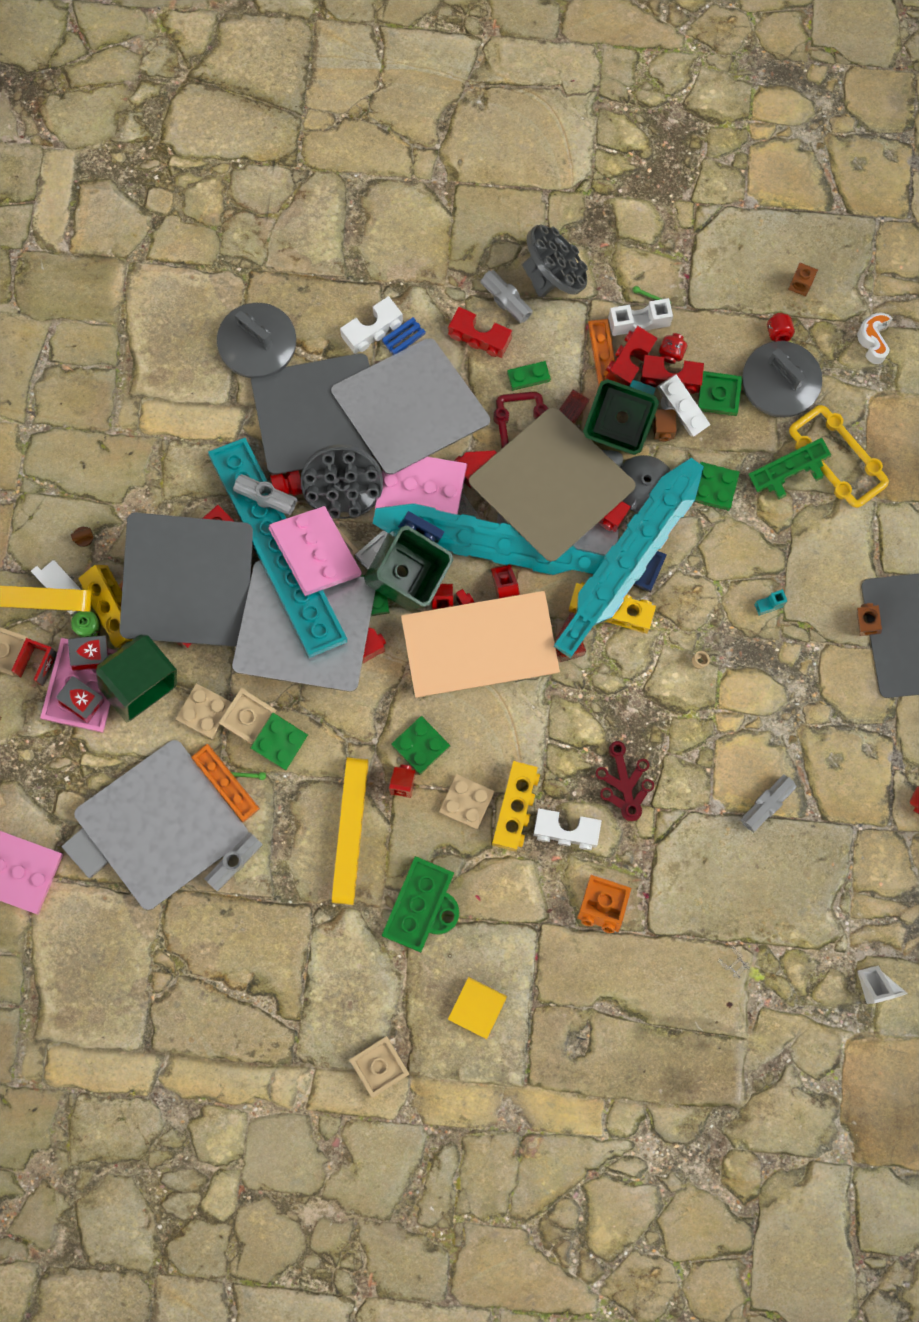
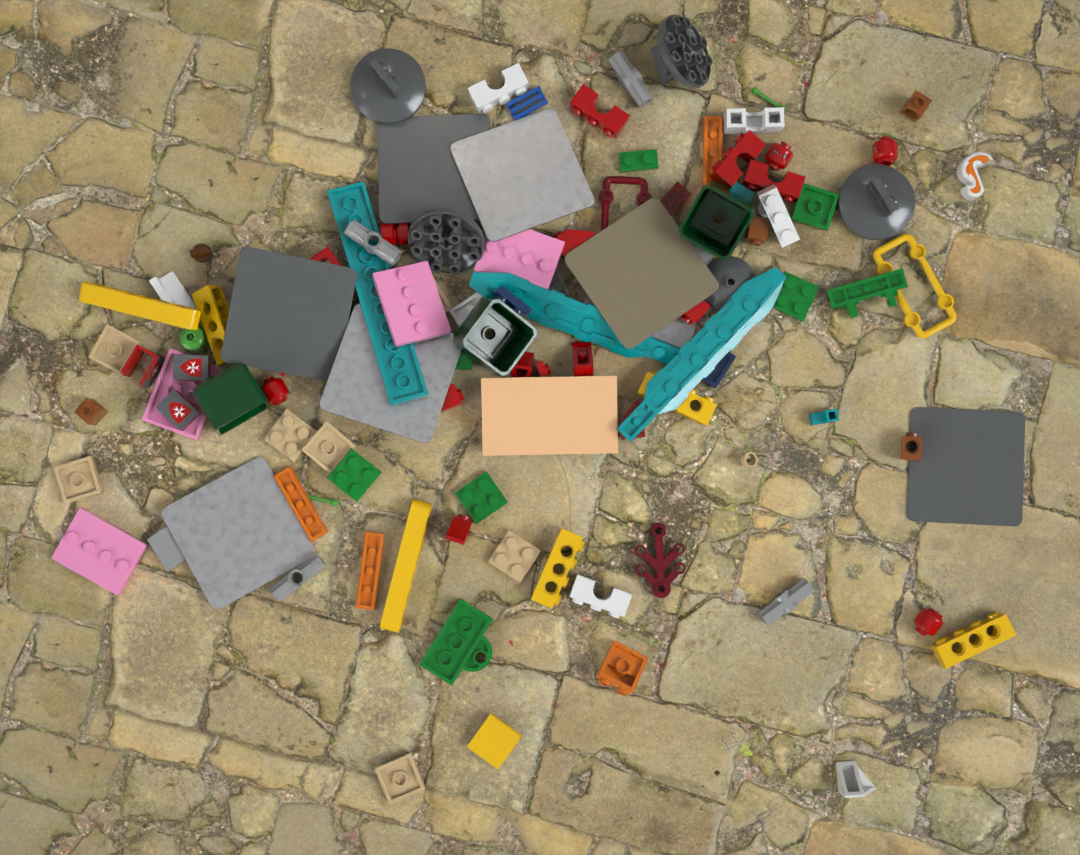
camera: 10 degrees right, 10 degrees up
none -> red head [261,376,289,406]
none -> orange tile [355,531,385,610]

